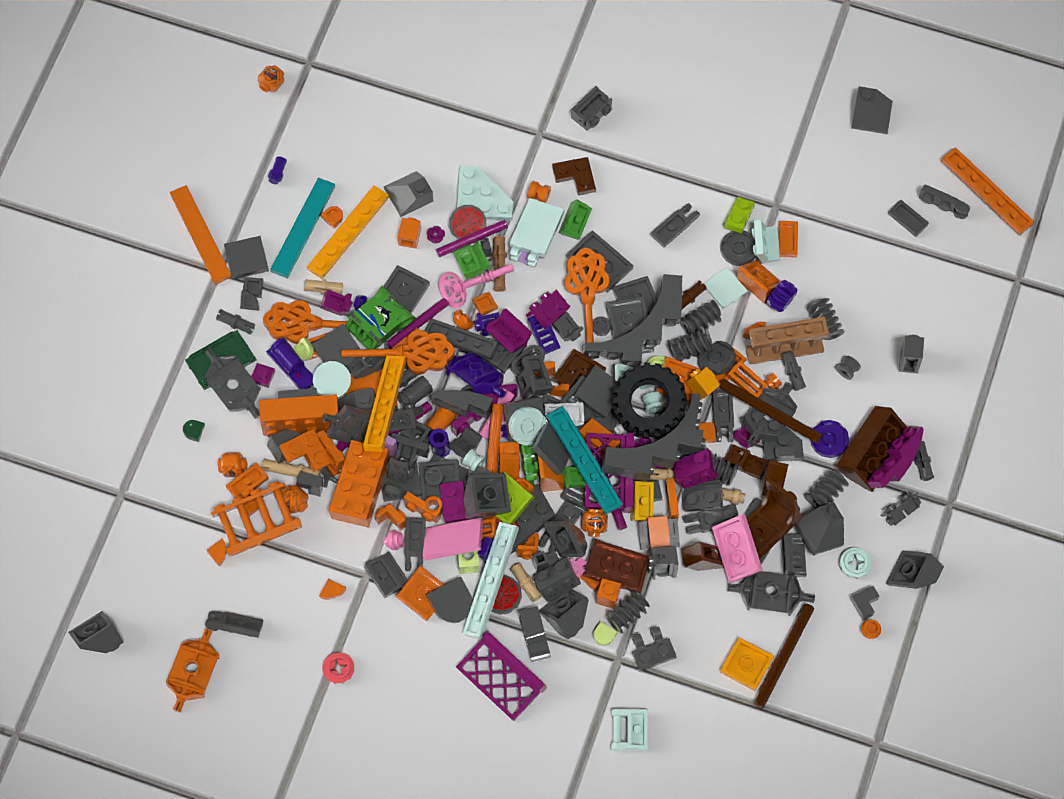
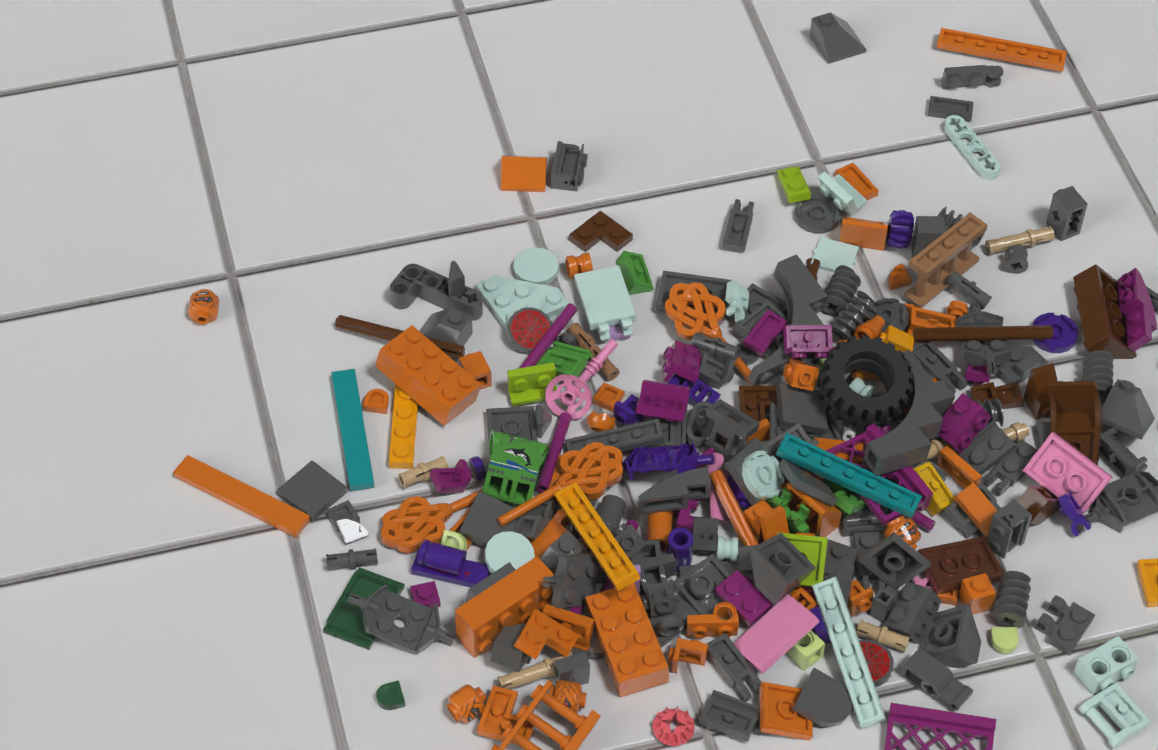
camera: 35 degrees left, 15 degrees down
dark purple animal [268,156,287,184] -> none
bright pink plate [383,531,404,550] -> none
magenta plate [427,226,445,244] -> none
none -> reddish brown axle [335,315,465,359]
none -> orange brick [375,325,482,426]
none -> dark grey beam [390,264,483,321]
none -> dark grey slope [448,261,465,296]
none -> orange slope [501,155,547,192]
none -> lime bracket [507,362,557,406]
none -> light aqua tile [513,247,559,285]
none -> dark grey slope [535,404,552,438]
none -> coral gear [652,706,695,746]
none -> dark grey pin [691,332,740,361]
none -> light aqua plate [725,280,749,323]
none -> magenta tile [742,309,788,357]
none -> magenta bracket [783,325,835,359]
none -> orange bracket [783,358,819,391]
none -> orange cone [854,315,885,339]
none -> dark grey brick [911,216,949,258]
none -> light aqua beam [944,115,1000,180]
none -> tan pin [985,226,1055,255]
none -> dark purple plate [1058,491,1092,537]
none -> light aqua brick [1074,636,1138,695]

